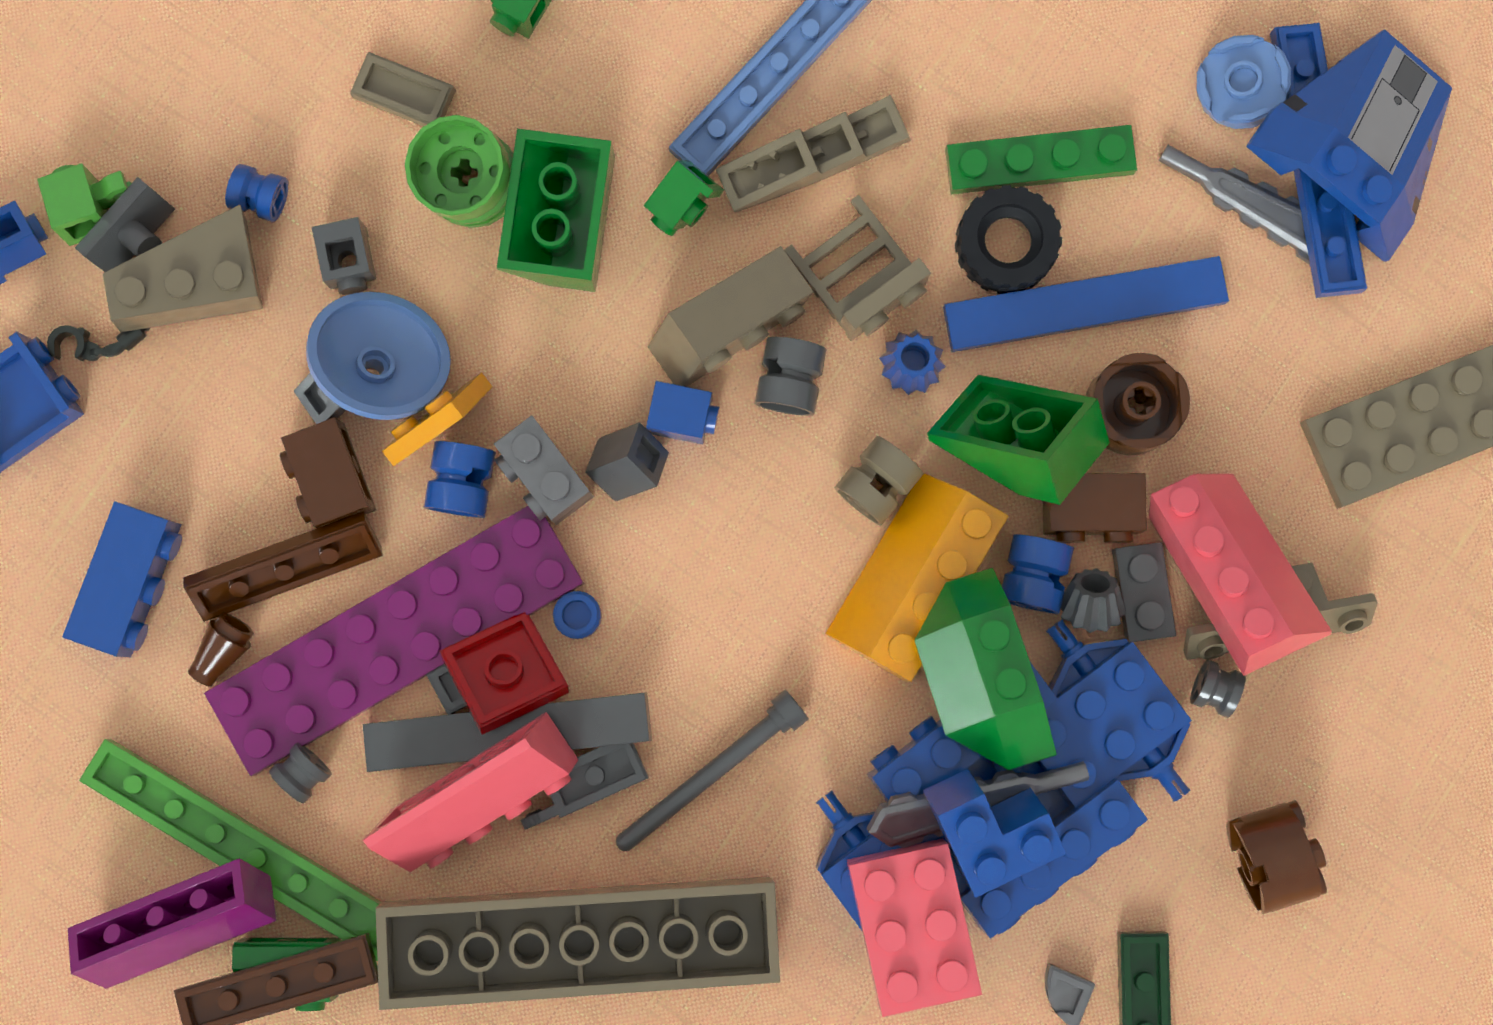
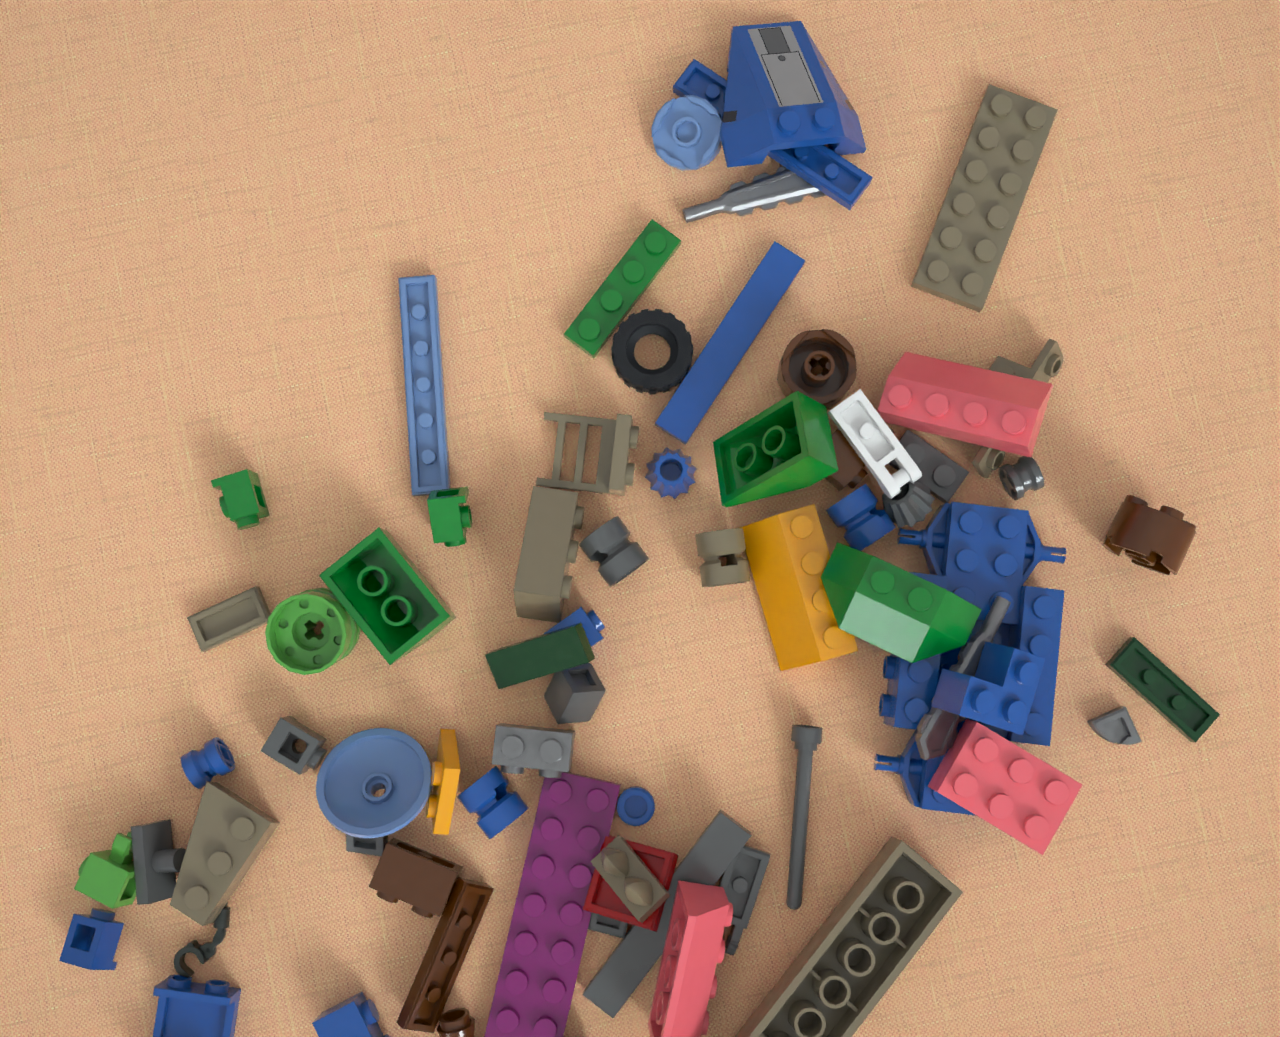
camera: 40 degrees left, 0 degrees up
dark tan slope [716,95,911,212] -> none
none -> dark green tile [485,622,595,689]
none -> dark tan tile [591,835,671,923]
none -> white plate [828,389,922,499]

